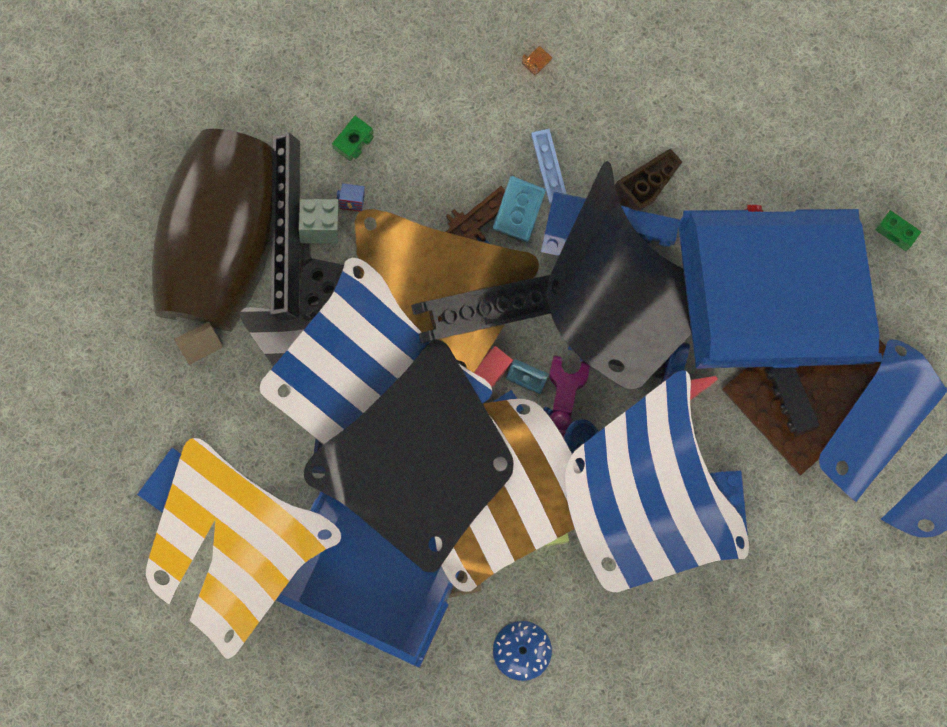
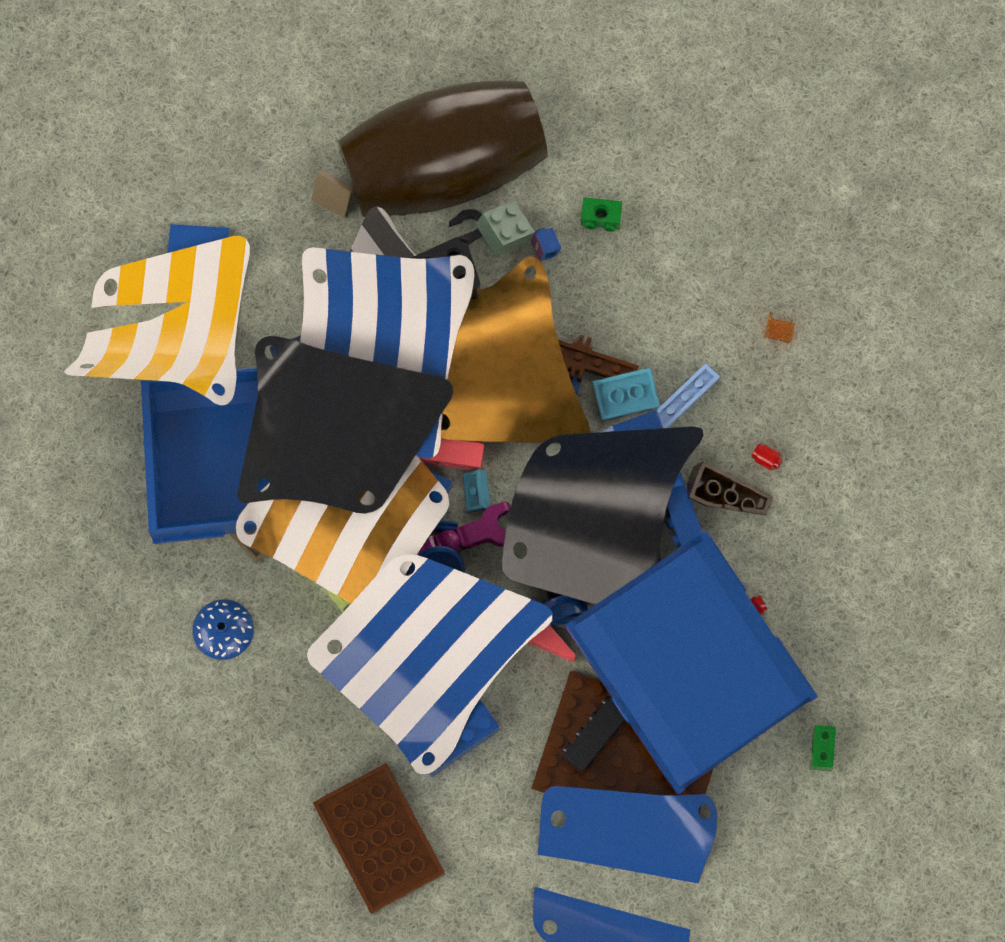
camera: 65 degrees right, 5 degrees down
black brick [270,133,300,321] -> none
black hinge [411,275,559,344] -> none
none -> reddish brown plate [313,763,445,914]
none -> red brick [751,444,783,471]

